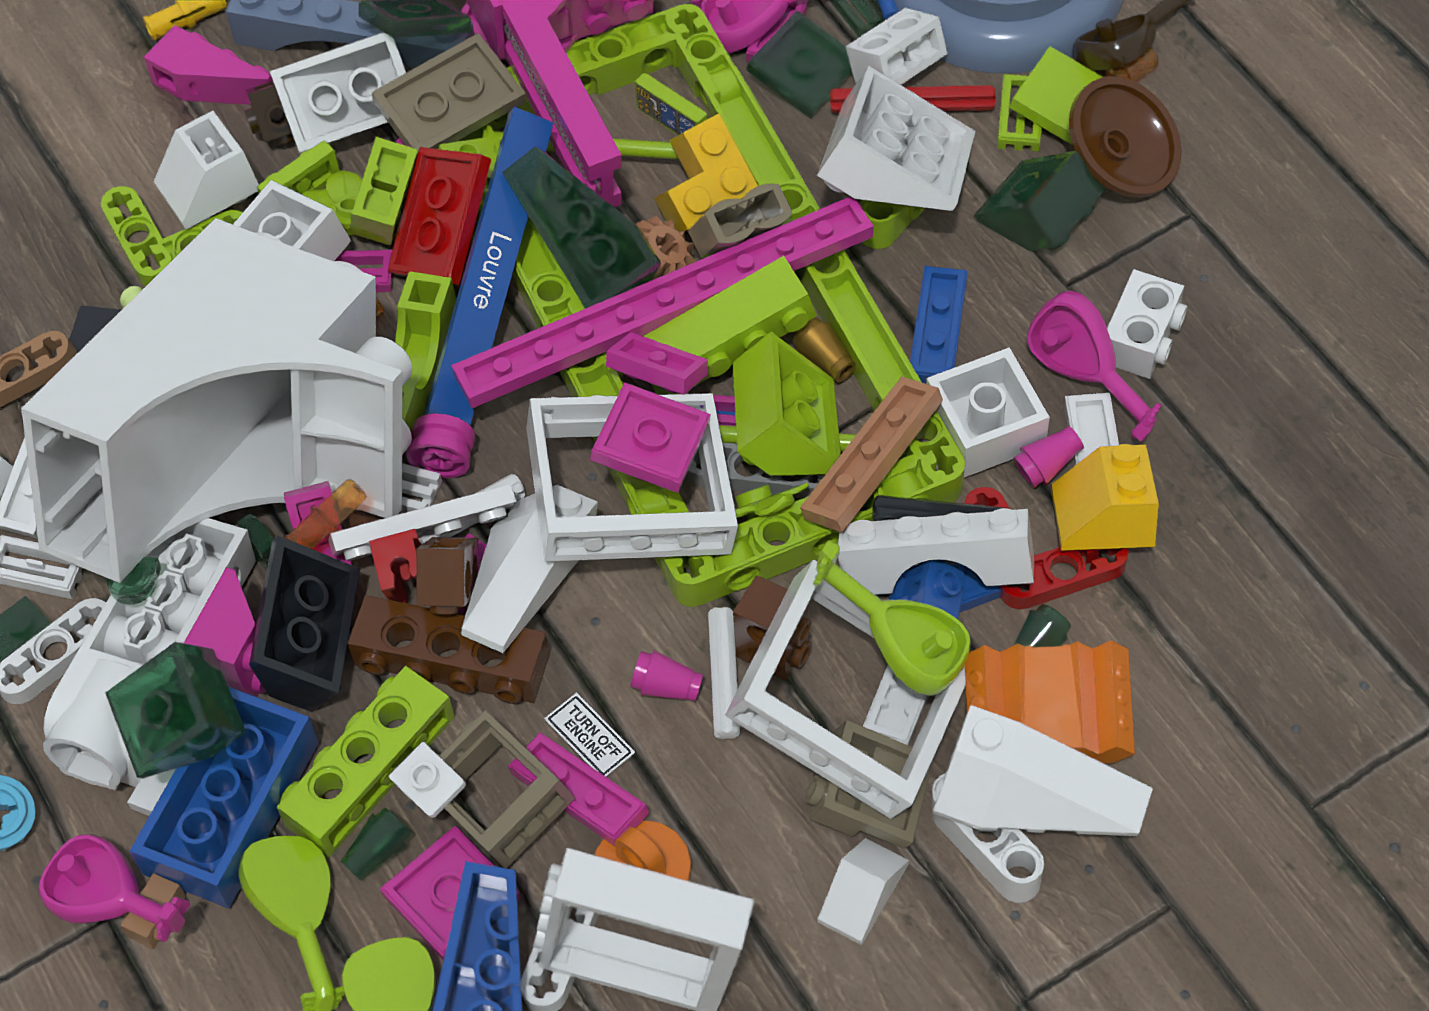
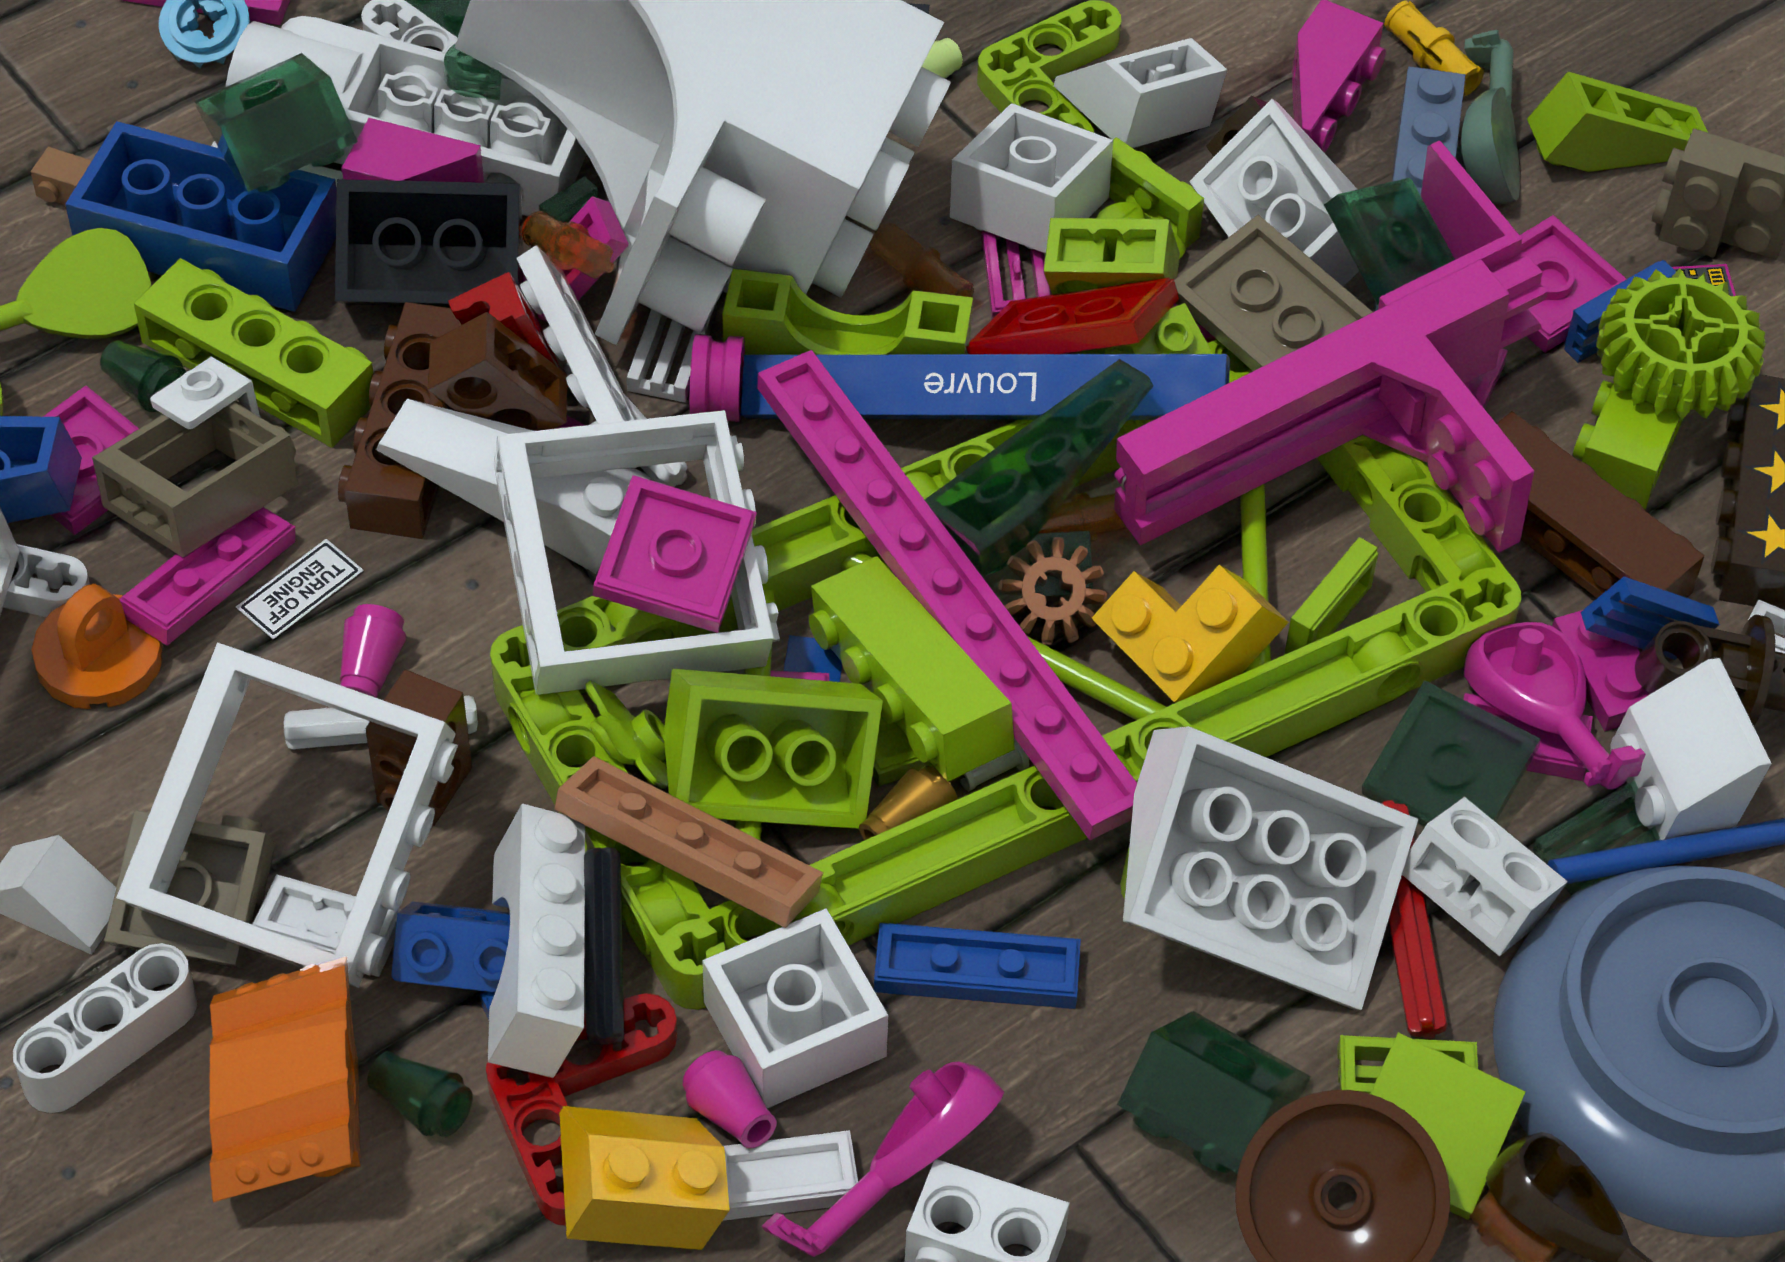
camera: 80 degrees right, 5 degrees down
dark pink piece [39,834,191,943] -> none
dark pink plate [606,332,708,395] -> none
dark tan brick [688,184,792,259] -> none
lime piece [813,540,971,696] -> none
white wedge [932,705,1153,836] -> none

